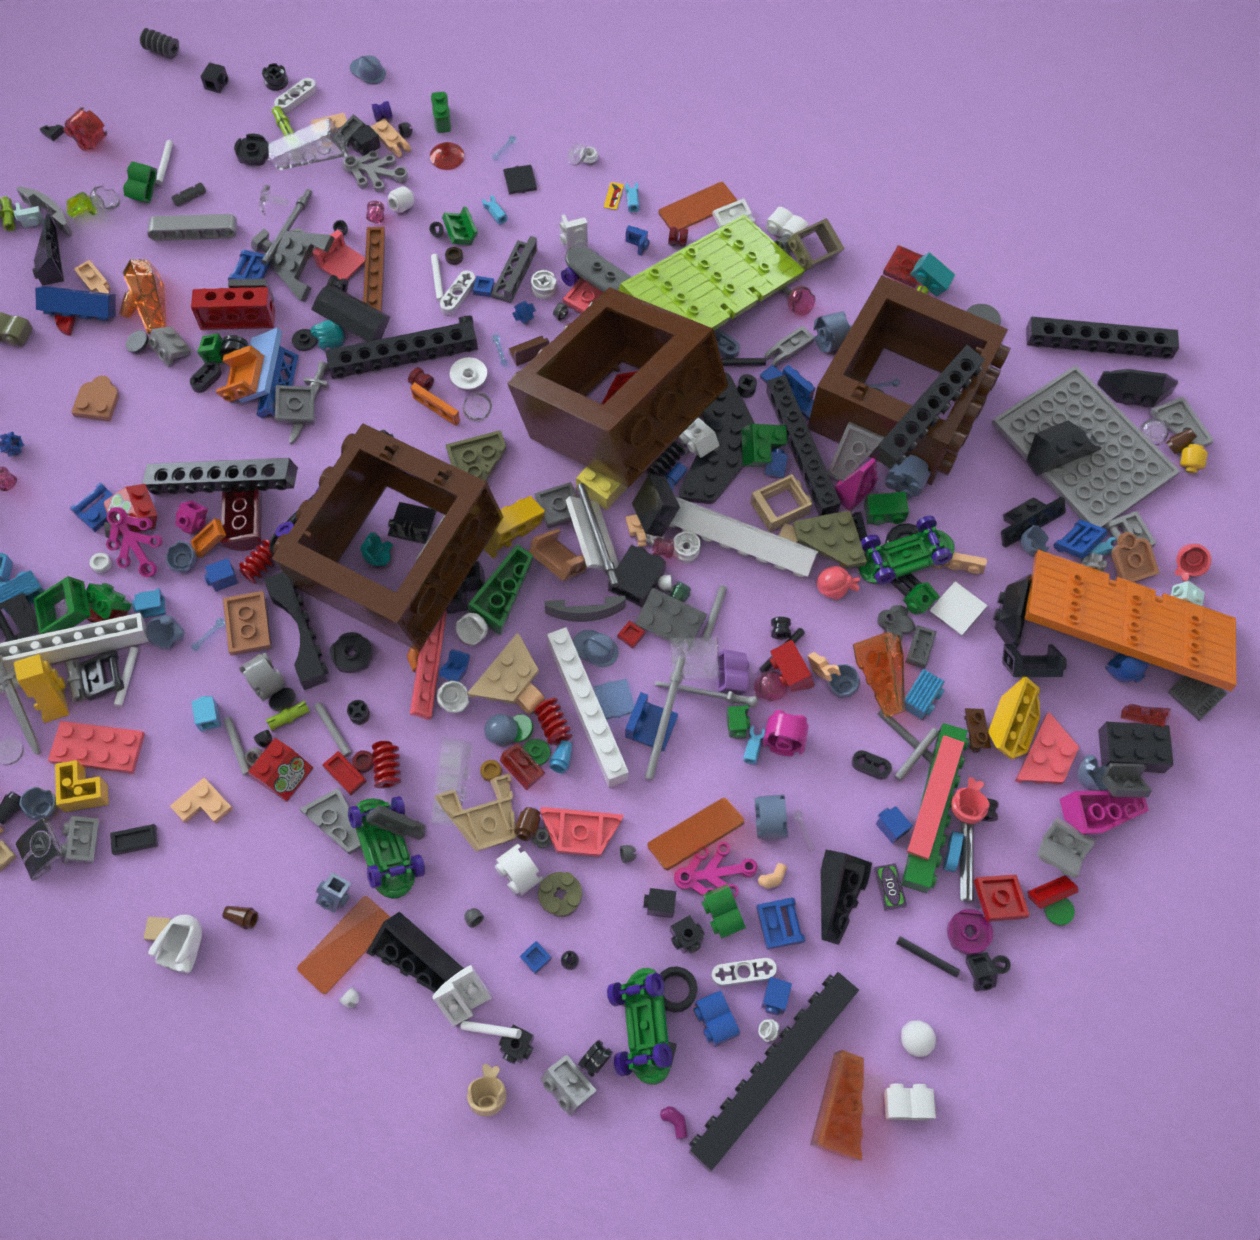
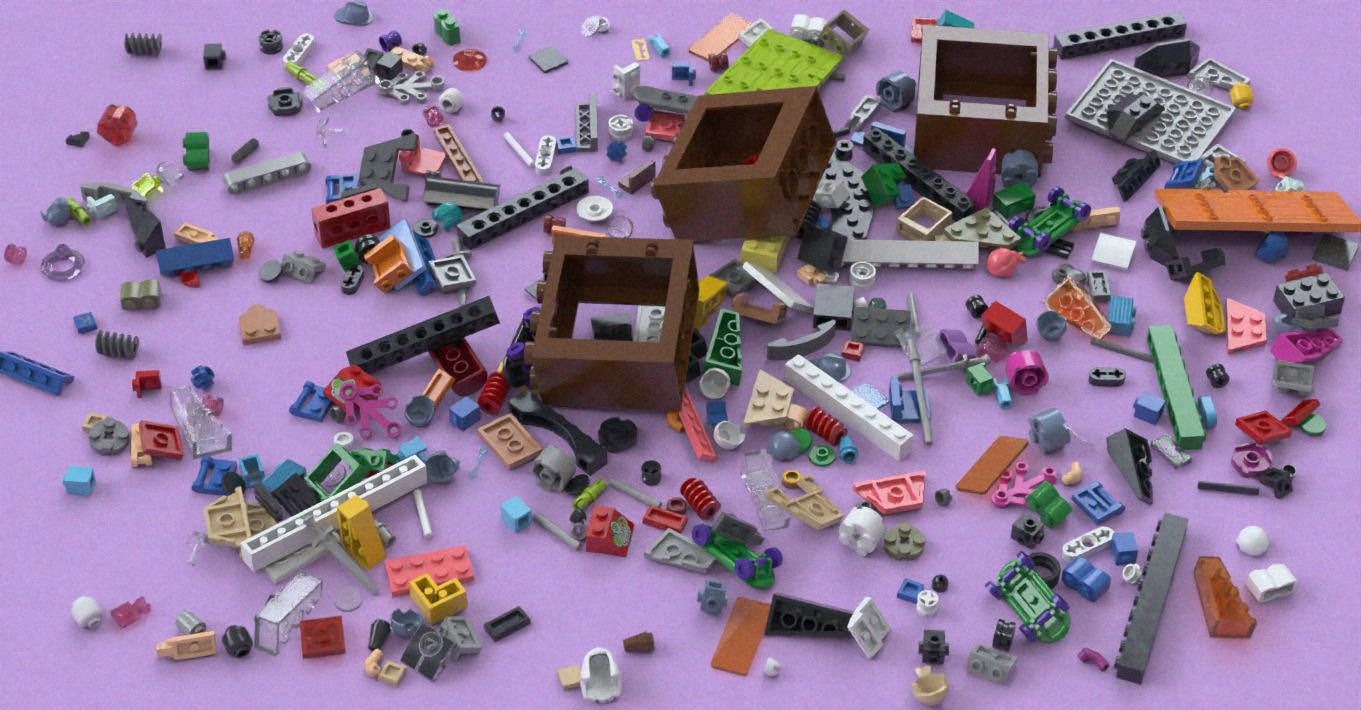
camera: 20 degrees left, 20 degrees down
black plate [80,650,124,701] -> none
clear orange wedge [123,259,166,334] -> none
white bar [155,140,173,185] -> none
light nougat plate [170,777,233,823] -> none
dark pink brick [175,500,208,534] -> none
light grey tile [251,228,272,252] -> none
flat silver bar [261,189,312,266] -> none
green bracket [442,206,477,245] -> none
dark brown tile [445,247,463,265] -> none
white bar [461,1021,522,1039] -> none
dark grey hinge [464,908,484,928] -> none
medium azure bar [482,195,508,225] -> none
clear red slope [500,743,545,790] -> none
reddish brown brick [514,807,541,841] -> none
flat silver bar [577,483,619,587] -> none
black brick [643,888,676,918] -> none
clear pink wheel [653,537,674,558] -> none
clear pink hair [787,286,816,316] -> none
light nougat plate [807,652,841,681] -> none
light grey wing [828,422,885,482] -> none
black brick [872,345,985,470] -> none
light grey bar [895,728,939,781] -> none
green brick [903,582,940,615] -> none
coral tile [906,735,964,860] -> none
coral hat [951,777,990,824] -> none
flat silver axle [960,821,974,903] -> none
reddish brown hinge [964,708,991,753] -> none
sand blue hair [1021,525,1049,557] -> none
reddish brown cone [1166,428,1197,454] -> none
none -> white wheel [916,590,938,617]

